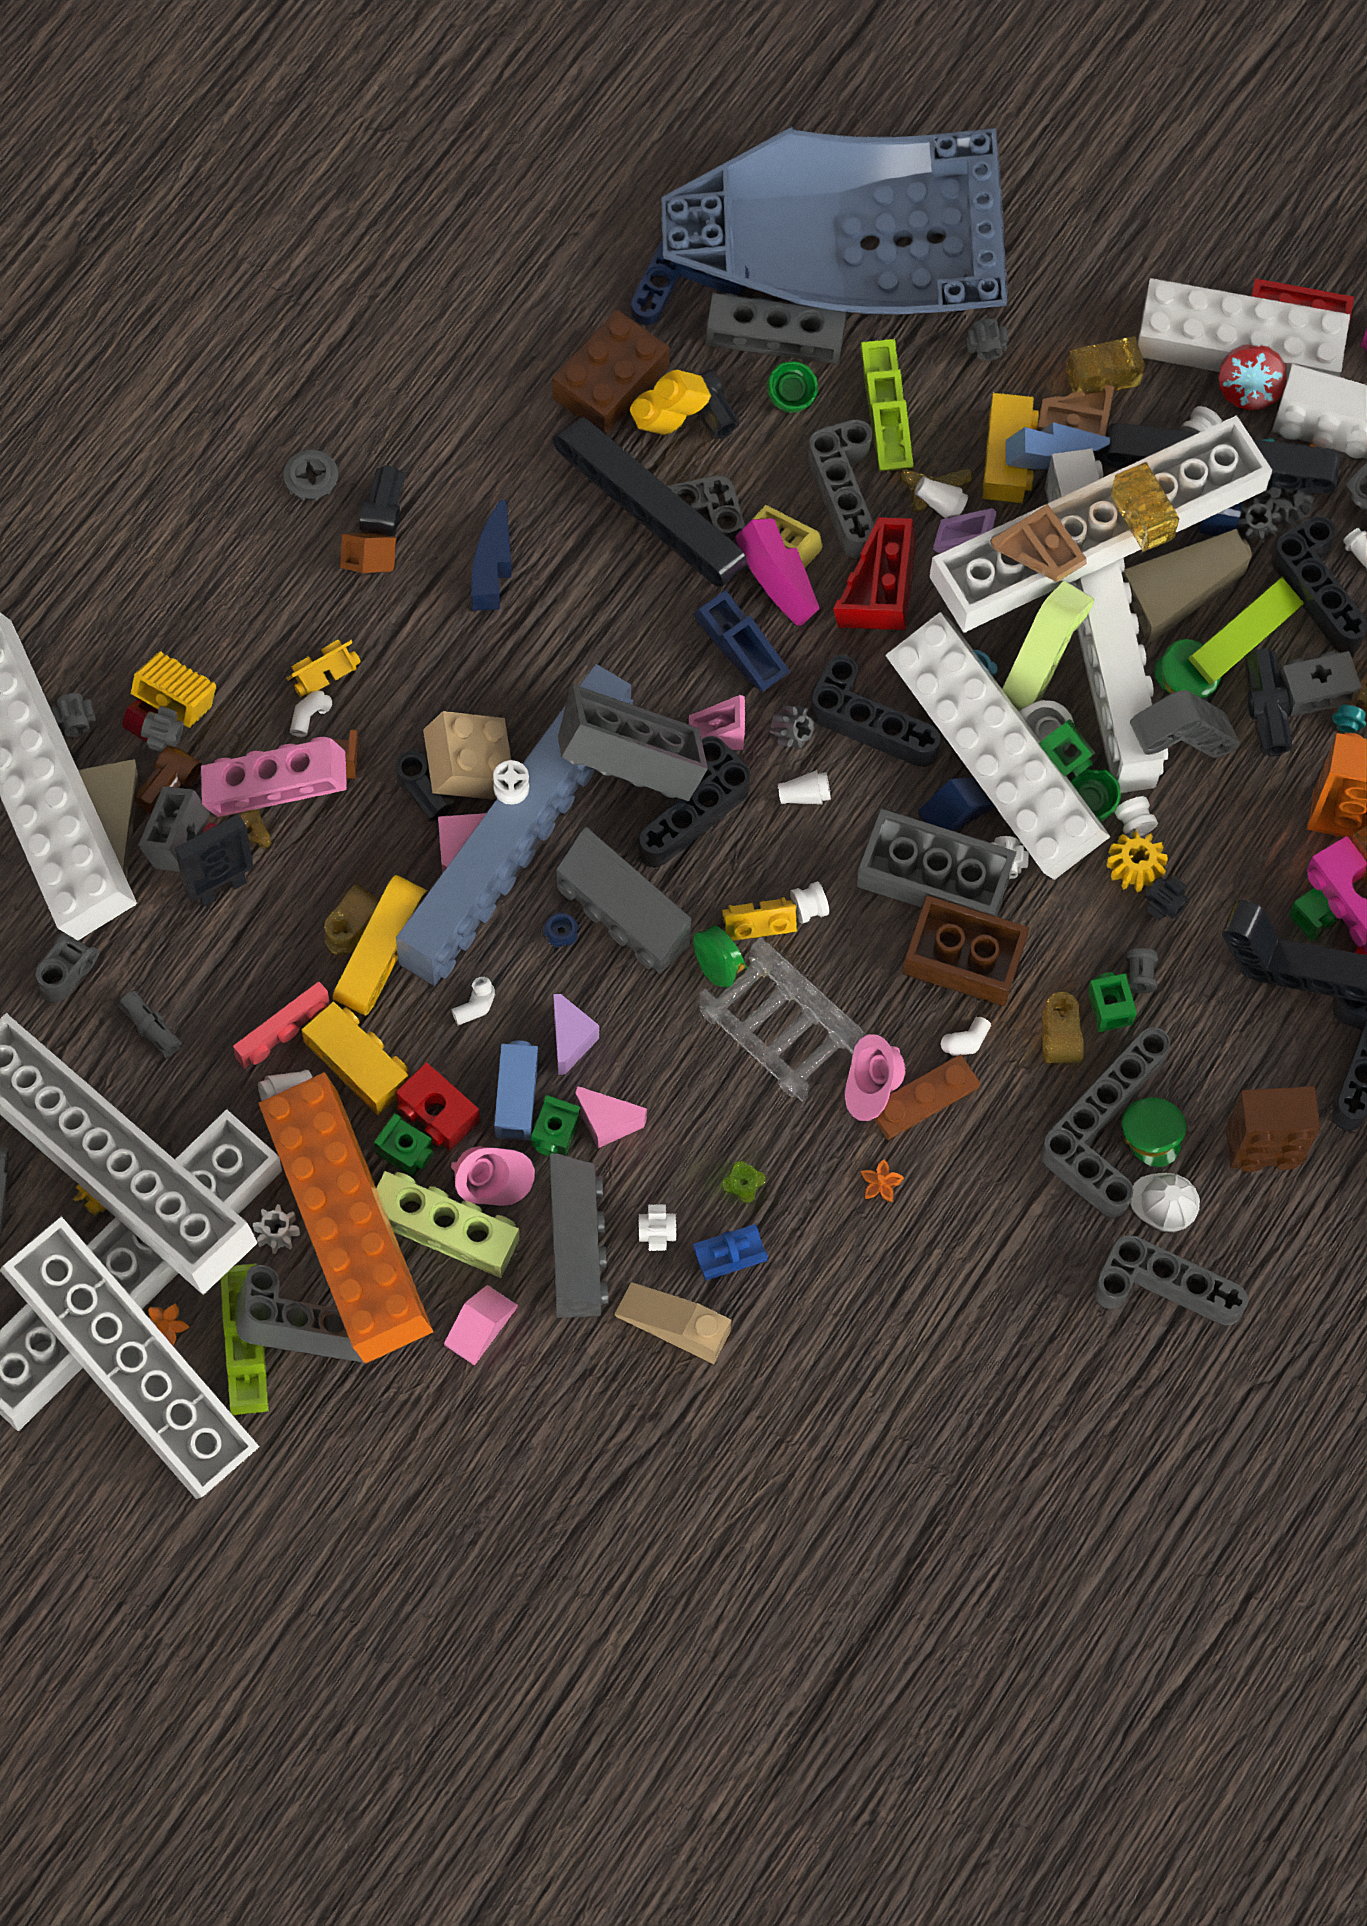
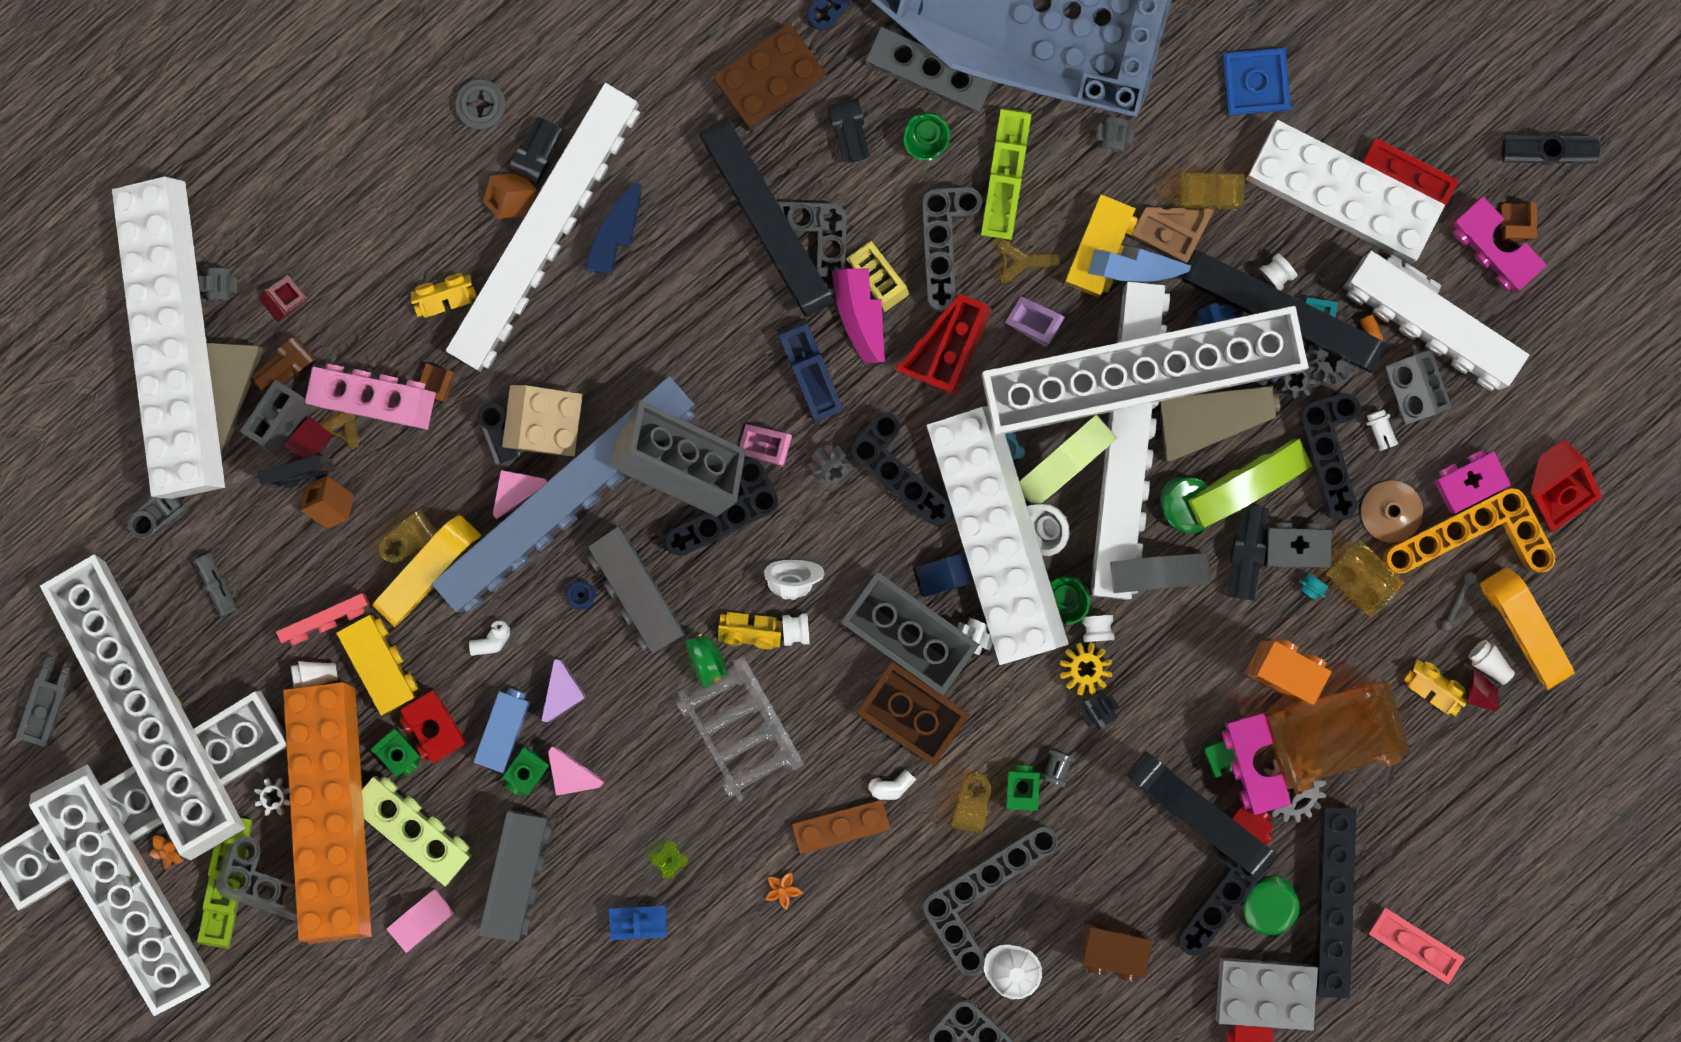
camera: 20 degrees right, 20 degrees up
yellow brick [131,651,216,728] -> none
dark grey gear [141,706,184,752] -> none
white arm [290,691,332,737] -> none
bright pink piece [451,1146,535,1206] -> none
white wheel [493,760,529,805] -> none
tan slope [614,1282,732,1364] -> none
yellow brick [629,370,711,435] -> none
white gear [639,1204,676,1251] -> none
white cone [778,770,831,805] -> none
bright pink piece [845,1034,905,1121] -> none
white cone [914,476,968,519] -> none
medium nougat wing [990,504,1087,582] -> none
green brick [1039,719,1095,777] -> none
clear yellow brick [1110,462,1180,552] -> none
green piece [1122,1097,1187,1167] -> none
red tile [1218,344,1287,410] -> none
none -> dark orange panel [300,476,354,529]
none -> white brick [446,83,640,372]
none -> white piece [764,560,824,600]
none -> blue tile [1223,48,1291,116]

